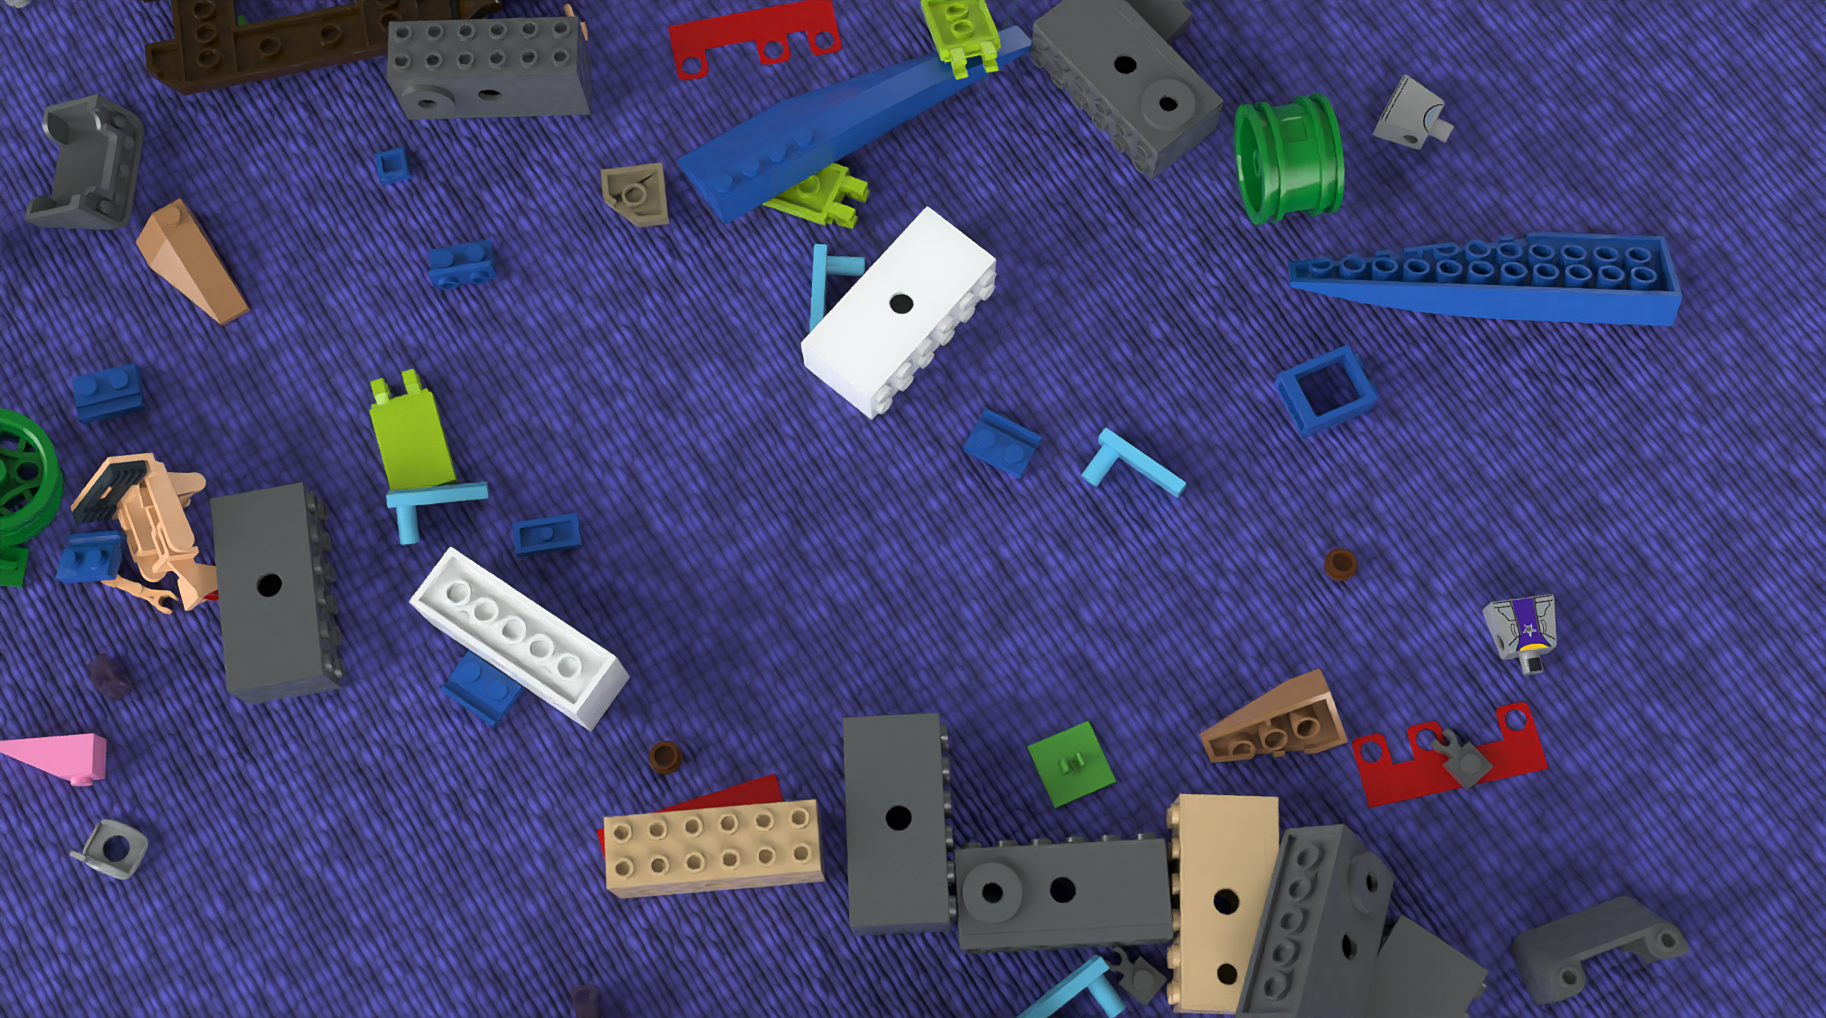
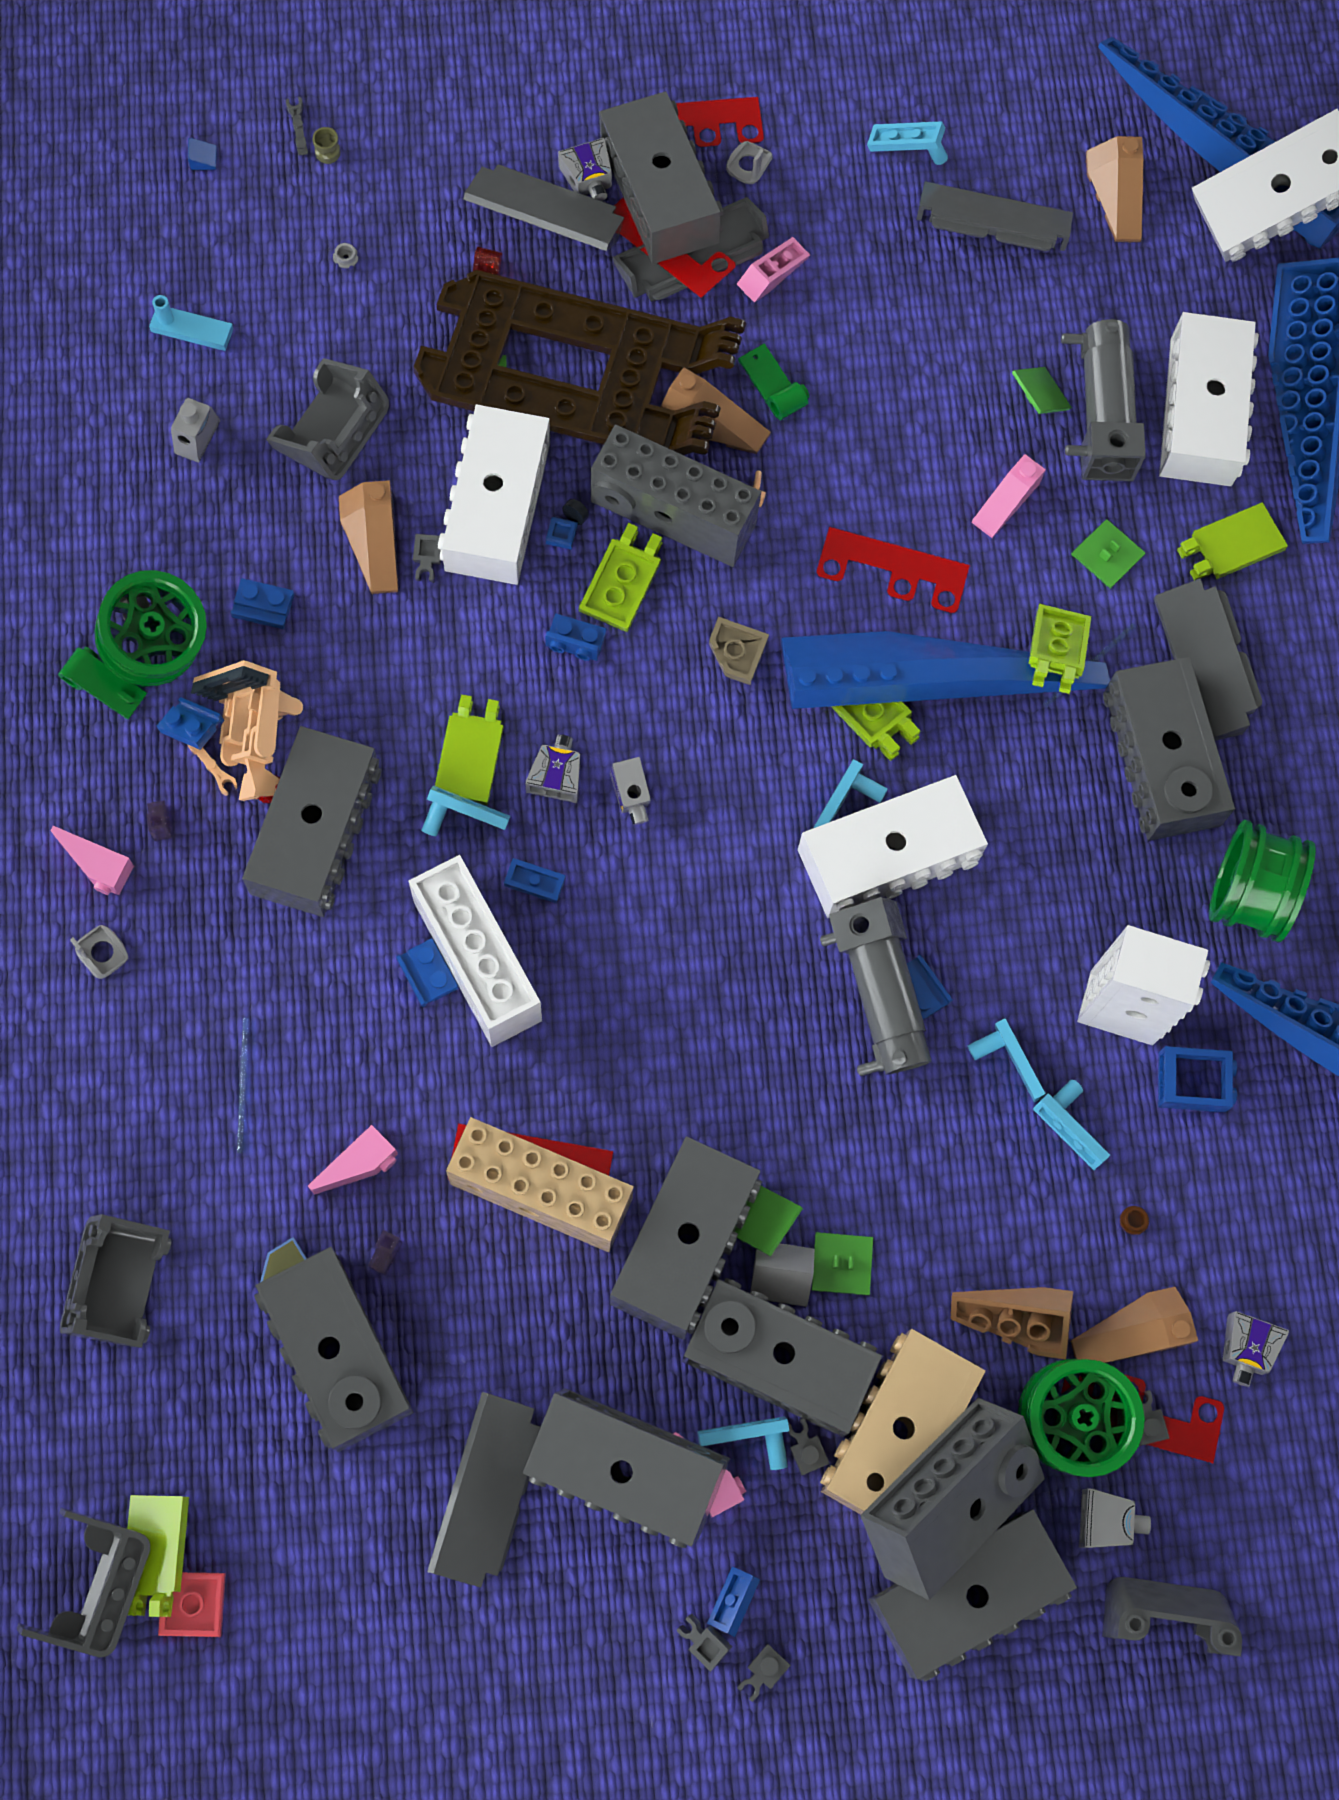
camera: 20 degrees right, 0 degrees up
reddish brown plate [649,741,683,775] -> none
none -> clear light blue piece [237,1018,249,1154]
none -> bright pink slope [308,1125,398,1194]
none -> dark grey plate [413,534,441,583]
none -> white piece [438,405,550,585]
none -> torso [525,735,580,803]
none -> black tile [562,499,589,525]
none -> lime tile [579,523,663,633]
none -> light grey torso [610,757,651,825]
none -> bright green piece [734,1186,803,1257]
none -> light grey slope [750,1243,815,1307]
none -> dark grey piece [820,897,932,1076]
none -> green wheel [1017,1359,1145,1477]
none -> medium azure piece [1033,1080,1110,1170]
none -> medium nougat wedge [1071,1287,1198,1363]
none -> white piece [1077,925,1210,1046]
none -> light grey torso [1079,1488,1151,1548]

